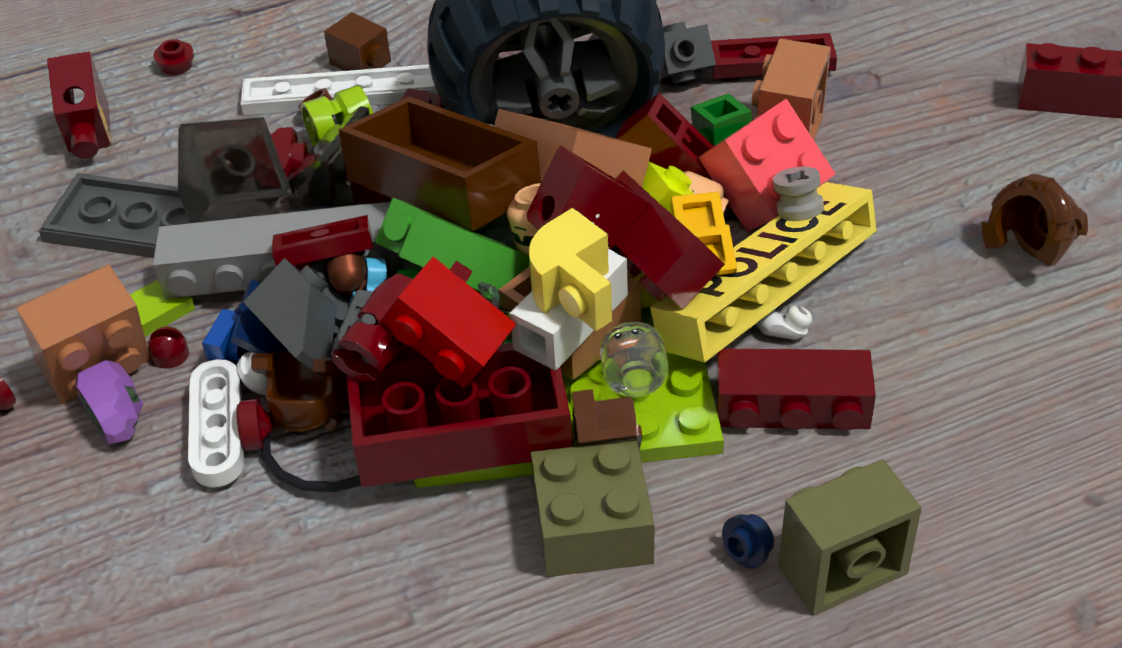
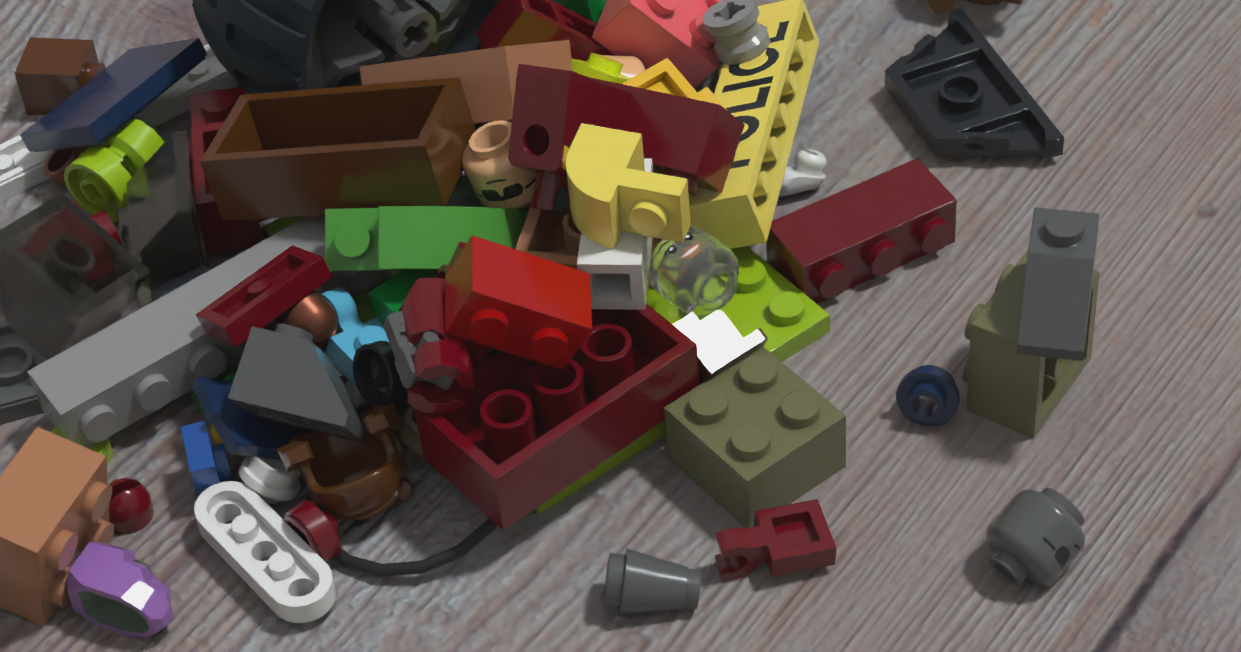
camera: 30 degrees left, 0 degrees up
none -> dark blue tile [20,38,208,152]
none -> dark grey cone [603,548,701,614]
none -> dark red plate [715,499,837,580]
none -> black wing [885,8,1064,157]
none -> dark grey slope [1017,207,1100,361]

